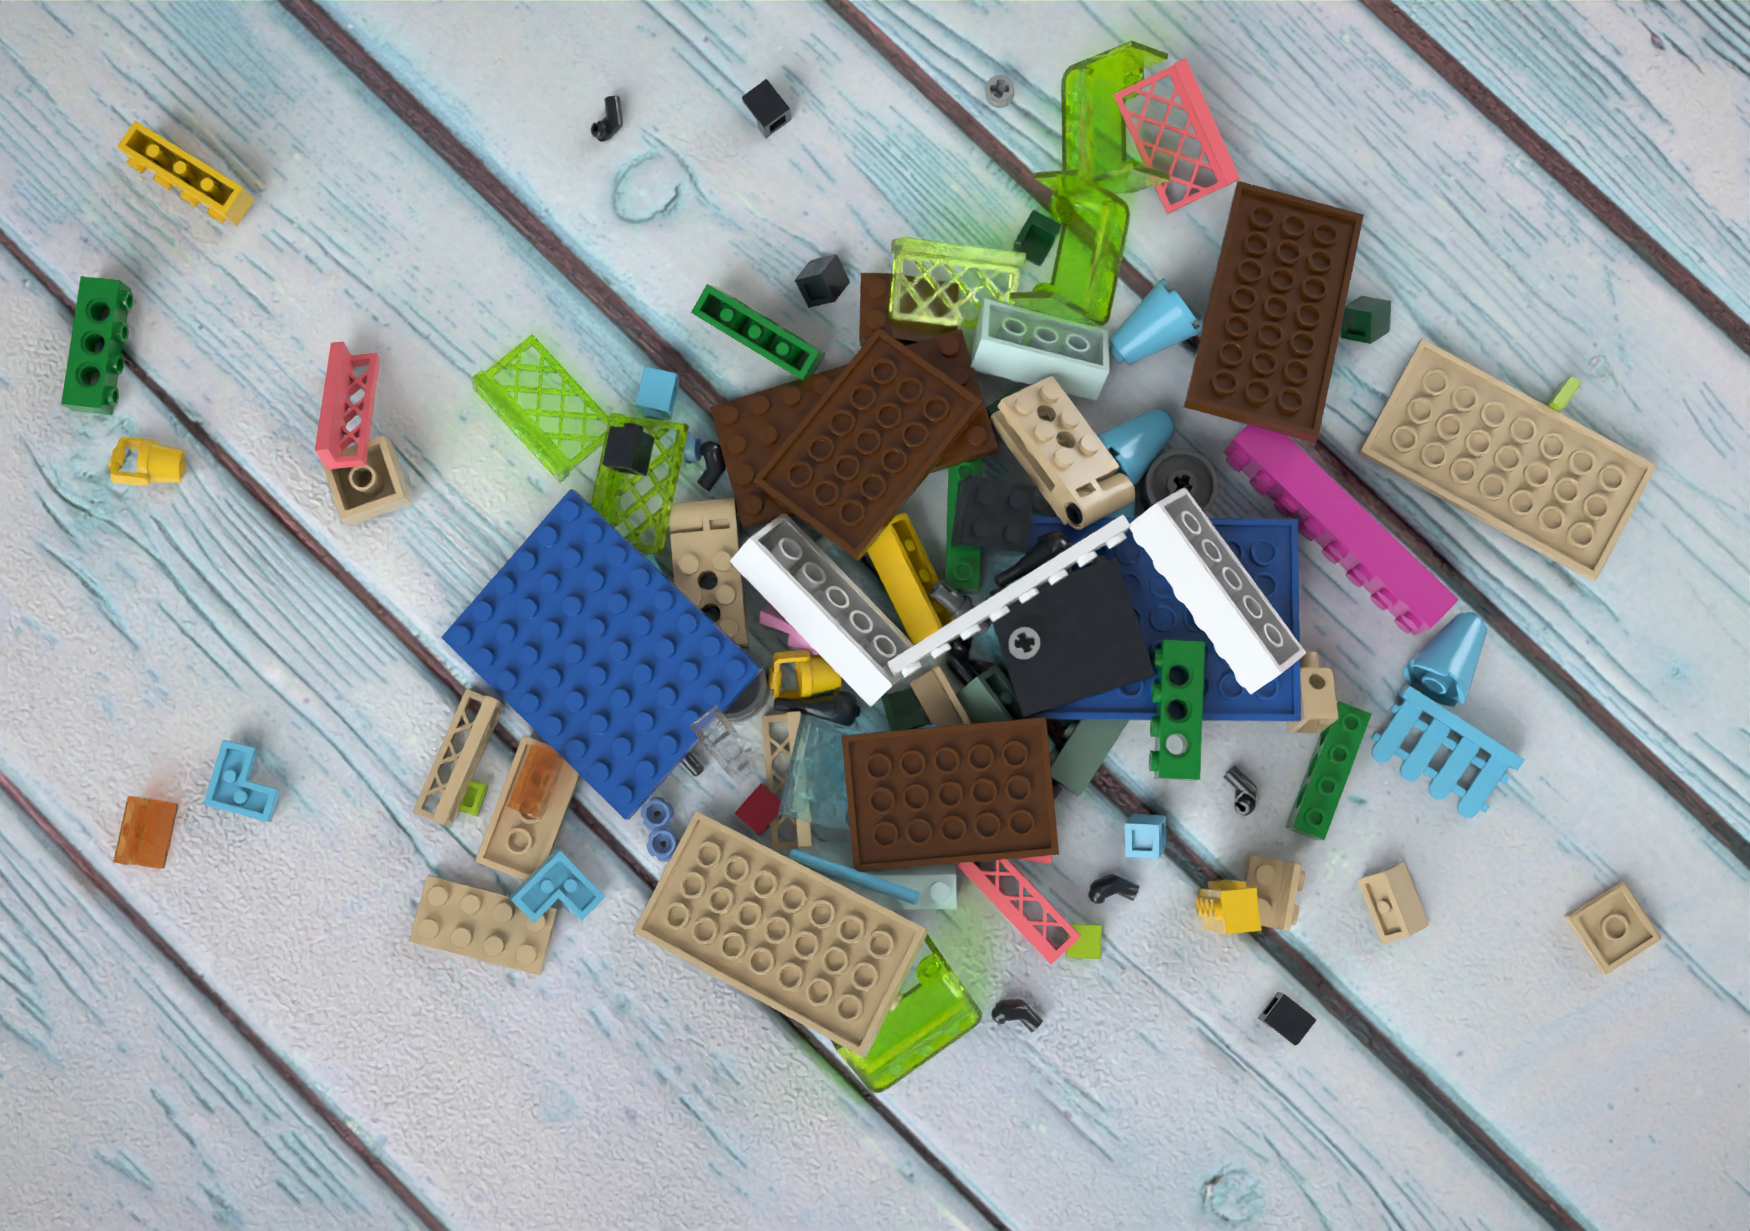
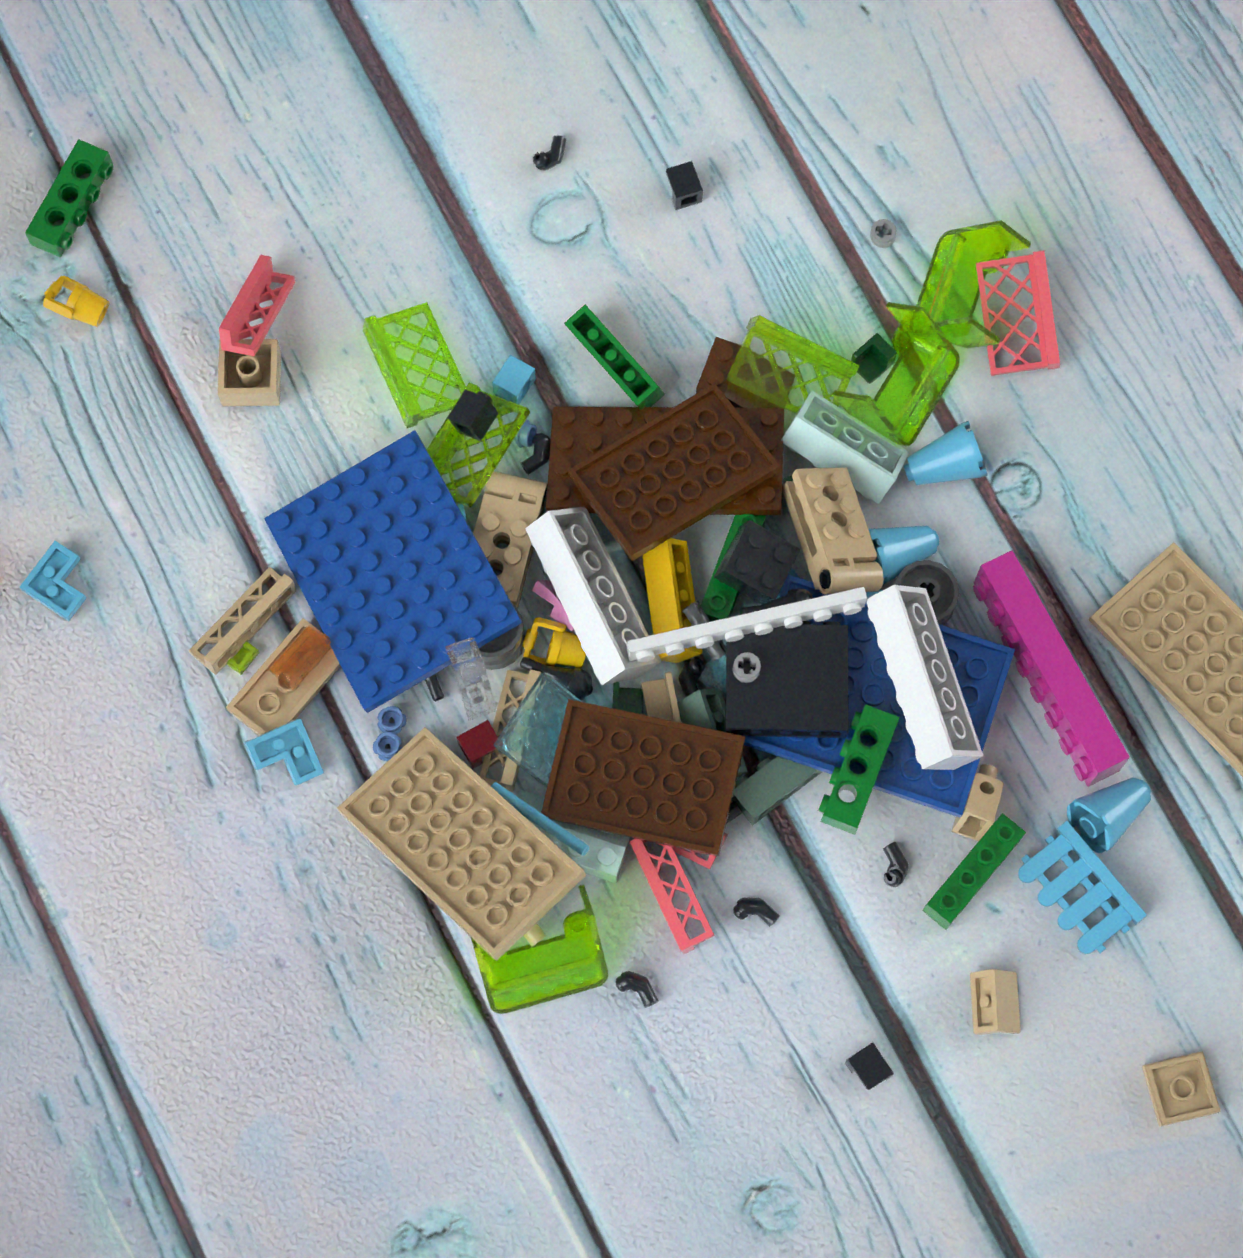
camera: 15 degrees right, 10 degrees down
yellow brick [117,121,255,226] -> none
tan plate [409,875,559,975] -> none
black panel [795,254,850,308] -> none
lime tile [1066,923,1102,959] -> none
medium azure brick [1125,814,1166,858] -> none
reddish brown plate [1183,181,1364,443] -> none
yellow brick [1195,879,1262,934] -> none
tan bracket [1244,855,1305,931] -> none
dark green panel [1341,296,1391,344] -> none

